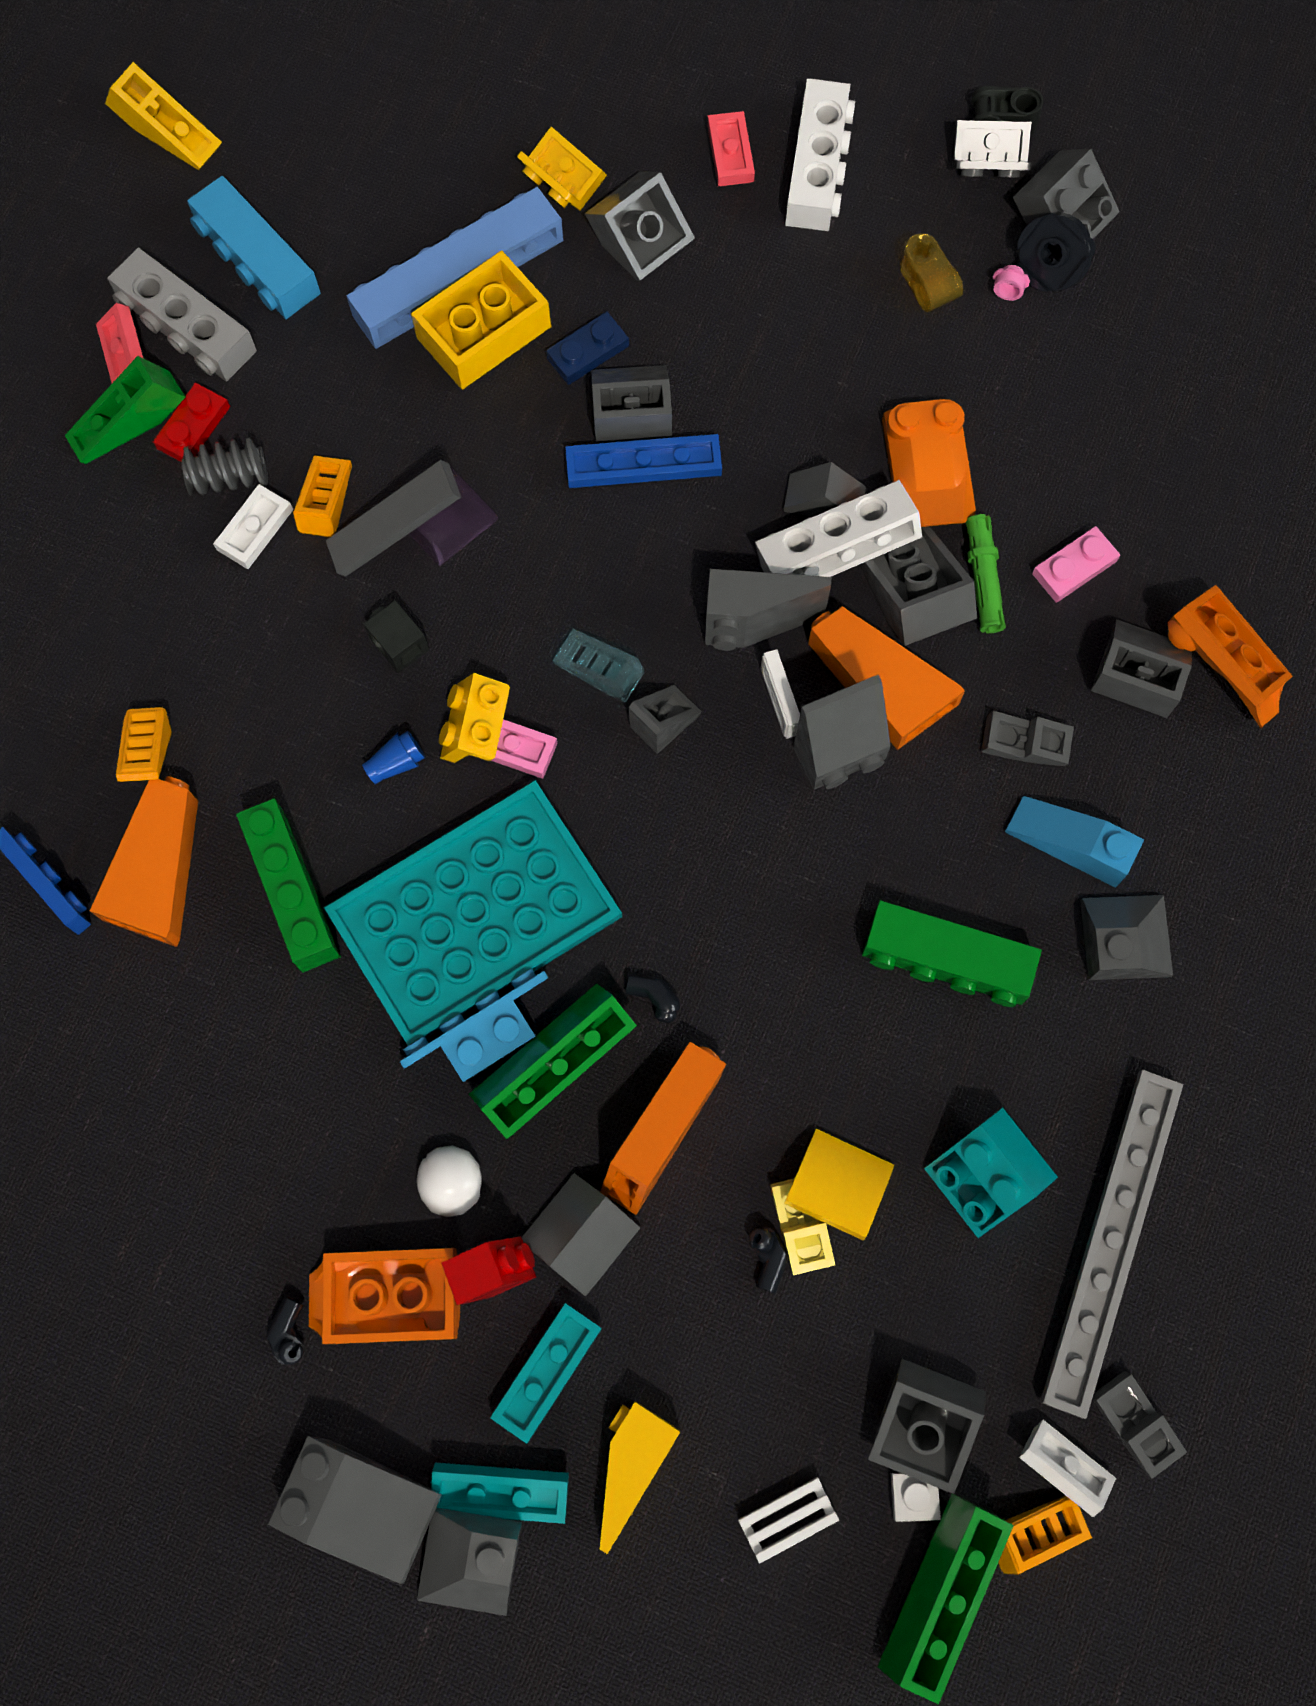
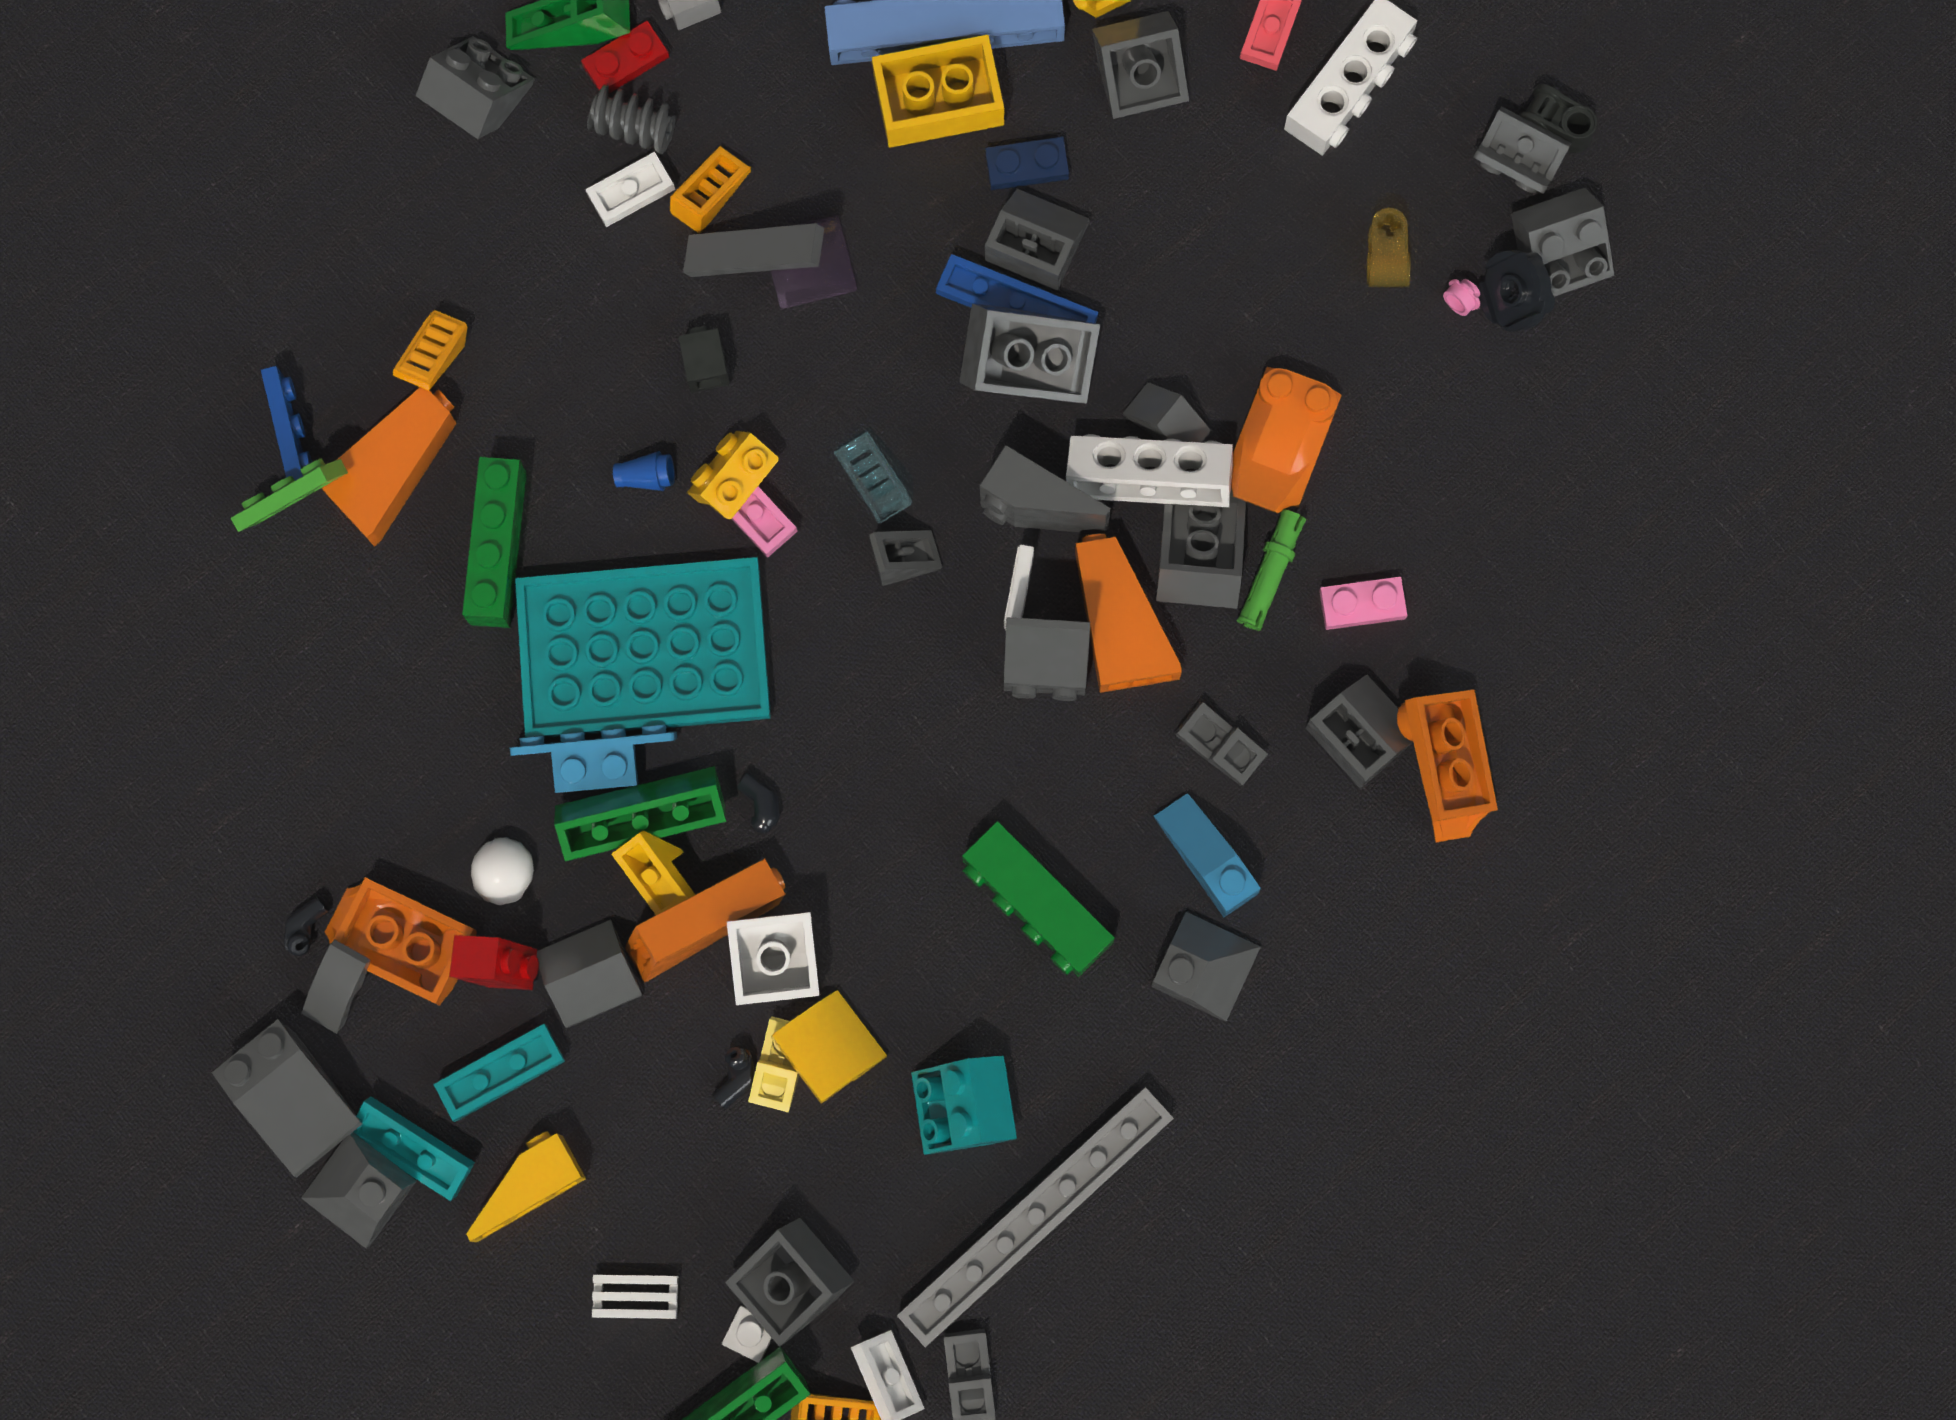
camera: 30 degrees right, 5 degrees up
none -> bright green plate [231,458,348,532]
none -> dark grey slope [301,940,370,1034]
none -> dark grey slope [416,36,535,139]
none -> yellow slope [611,830,695,915]
none -> white slope [727,912,819,1005]
none -> dark grey slope [959,303,1100,404]

